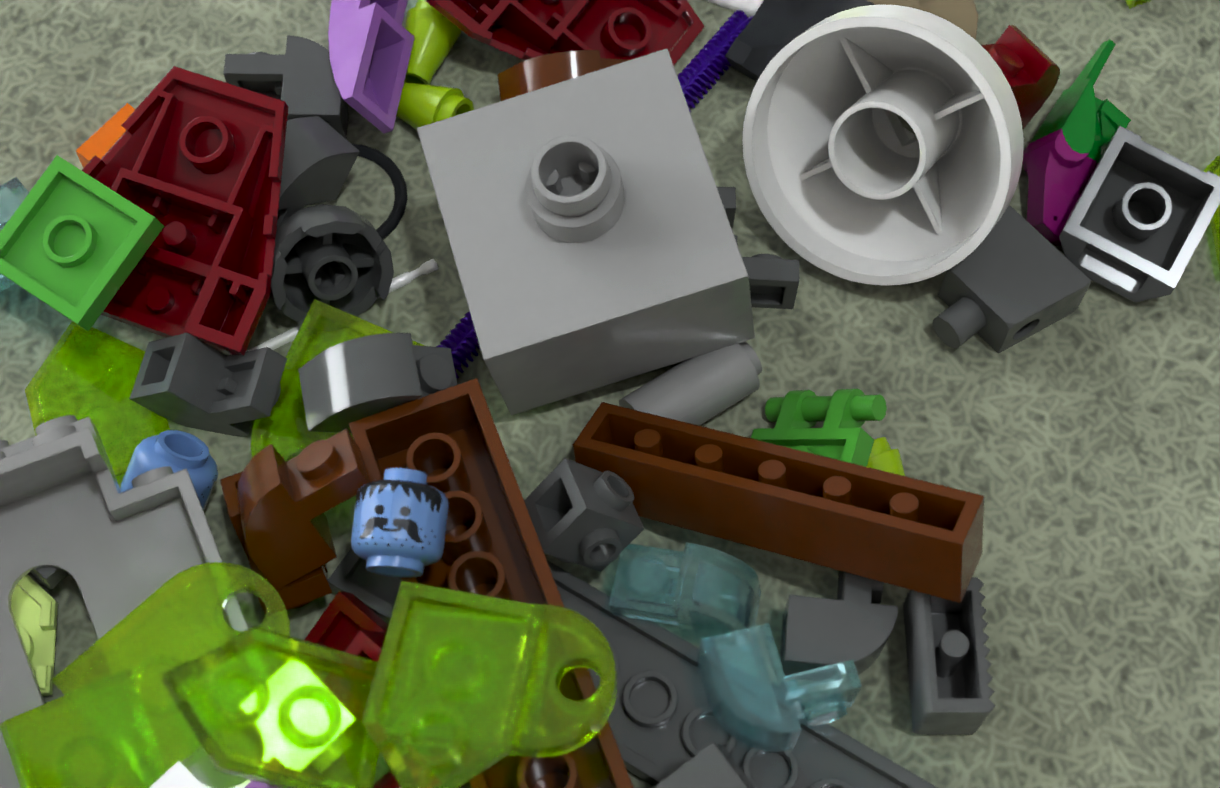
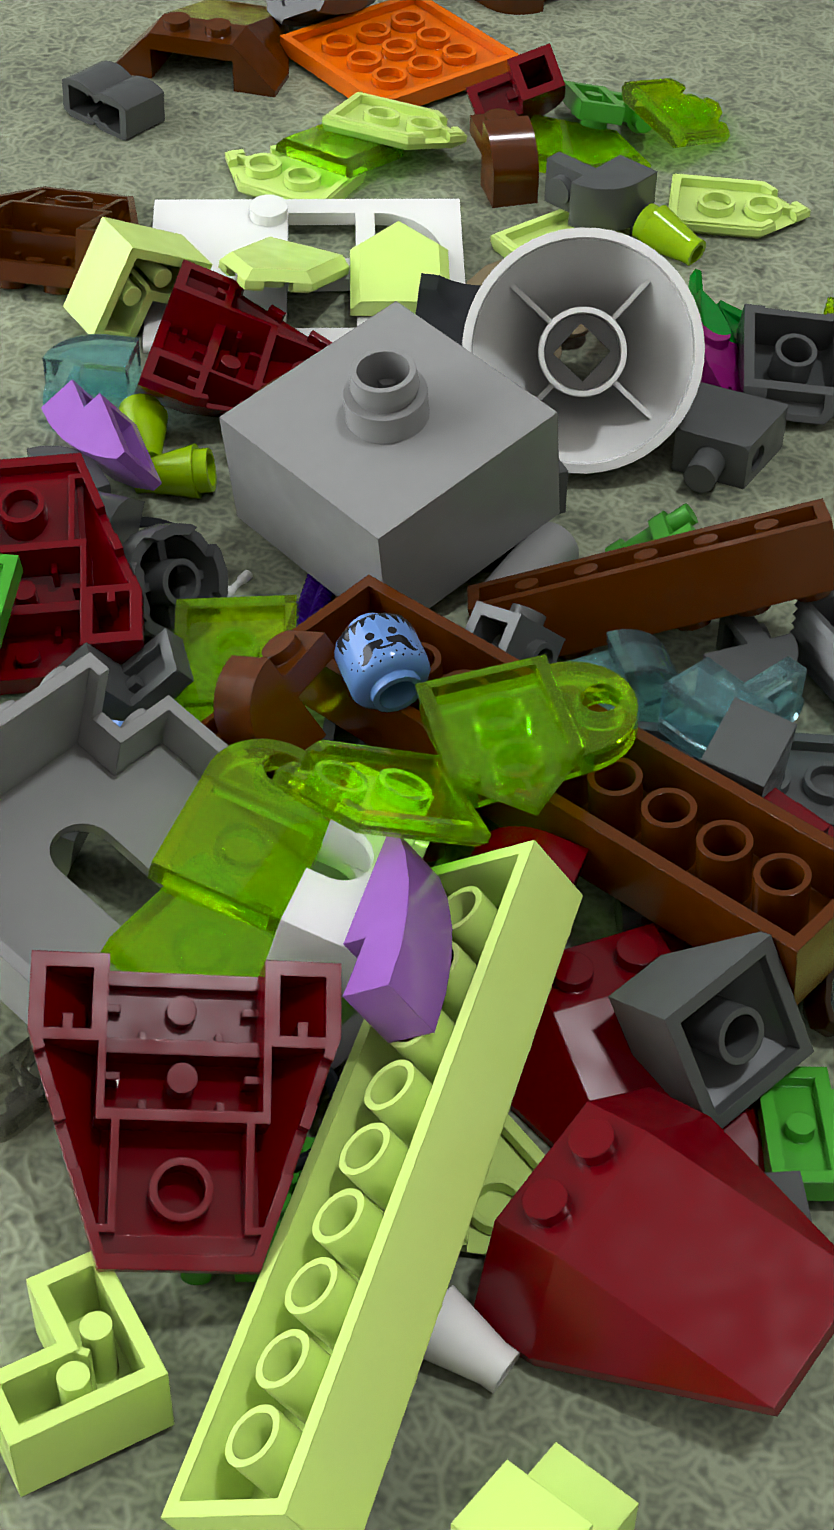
camera: 25 degrees left, 20 degrees down
dark grey brick [298,333,457,433] -> none

